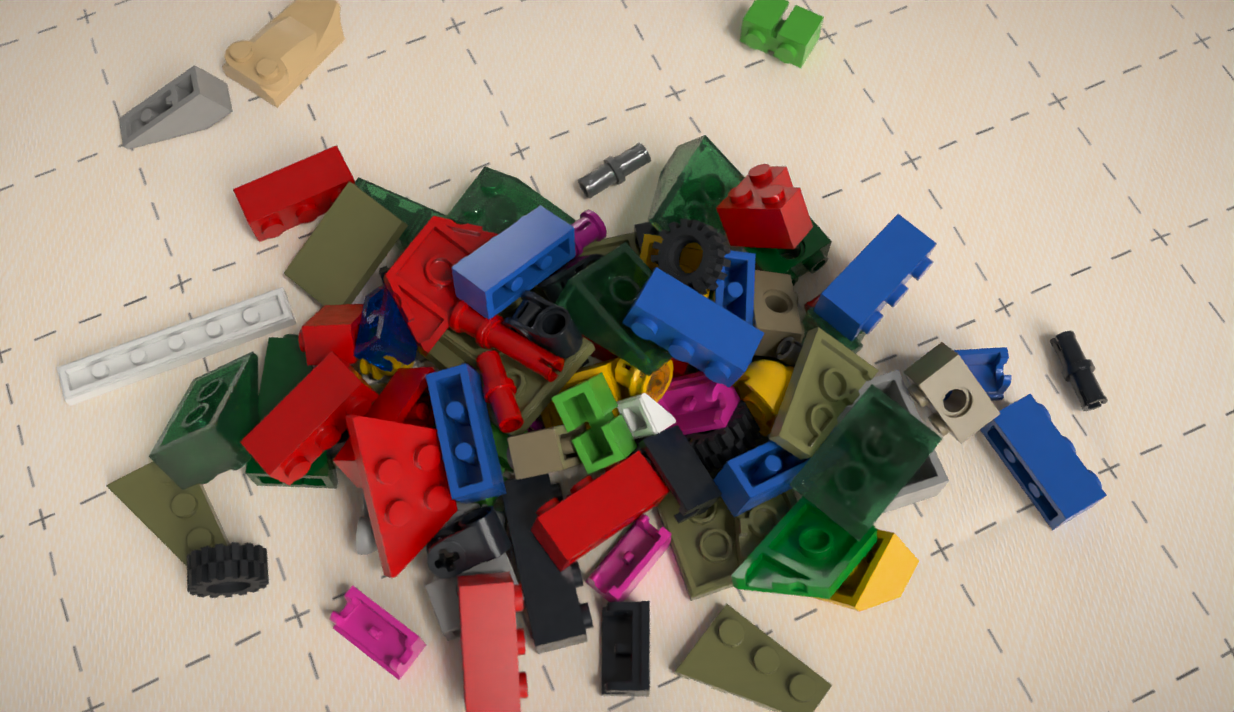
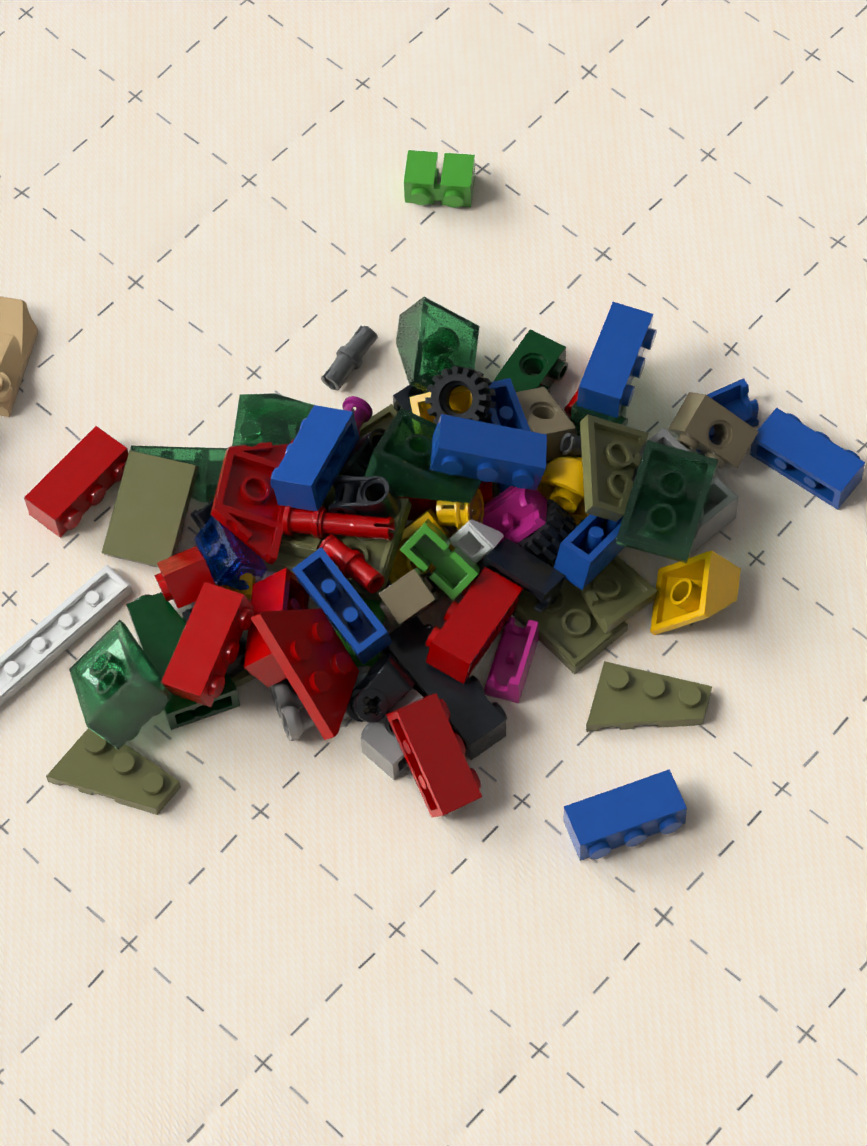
camera: 20 degrees left, 5 degrees down
black tyre [187,542,269,598] -> none
dark pink hinge [330,585,426,680] -> none
black hinge [601,601,650,697] -> none
red brick [716,164,813,249] -> none
green wing [731,470,877,599] -> none
black pin [1050,331,1108,411] -> none

